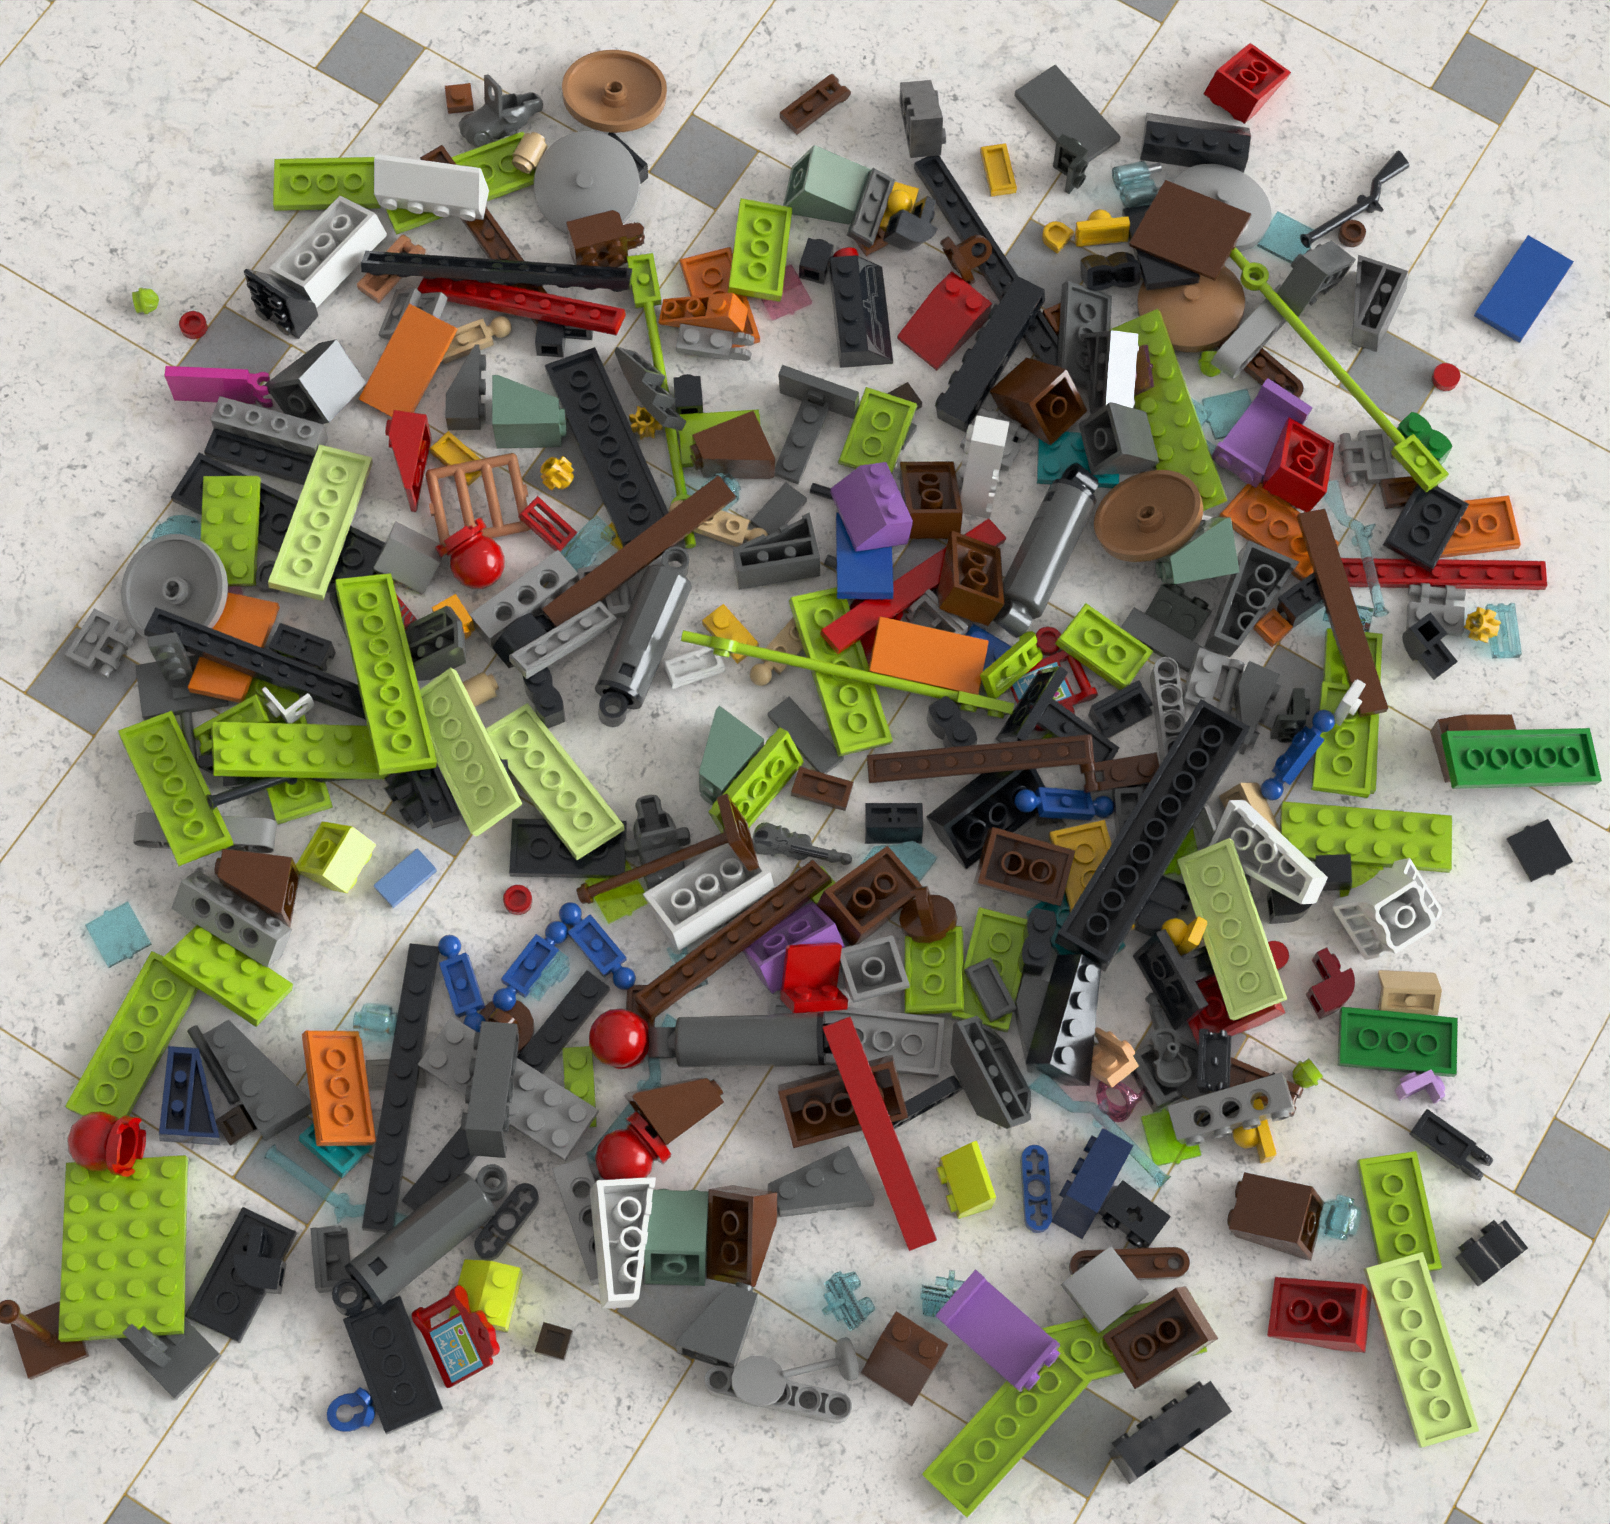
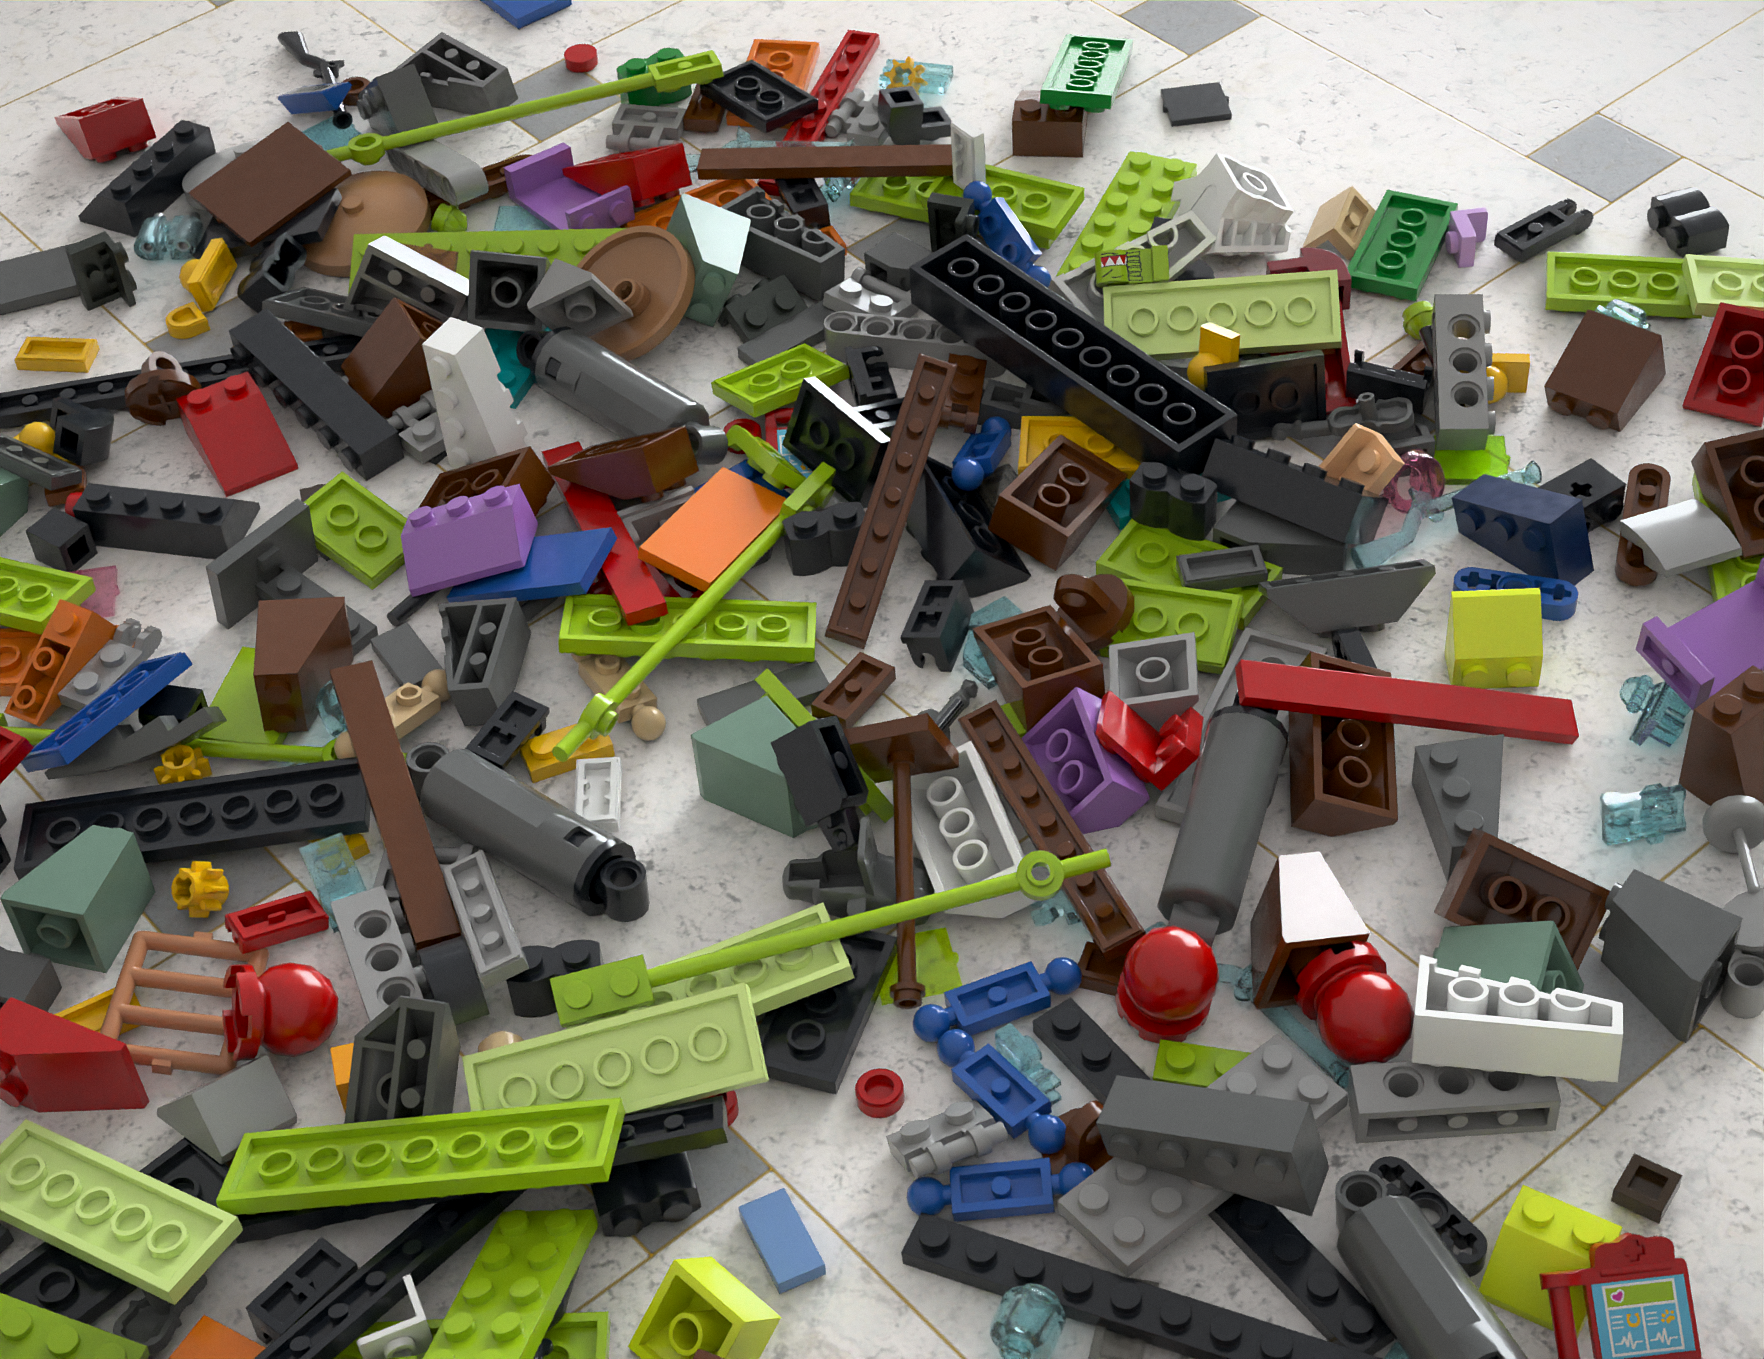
camera: 65 degrees left, 25 degrees down
none -> blue tile [20,652,193,773]
none -> blue slope [278,82,352,114]
none -> black hinge [465,691,550,771]
none -> light grey slope [527,258,633,337]
none -> lime bar [550,849,1111,1028]
none -> black hinge [771,715,869,853]
none -> light grey plate [886,1099,1008,1178]
none -> lime leg [1095,245,1169,288]

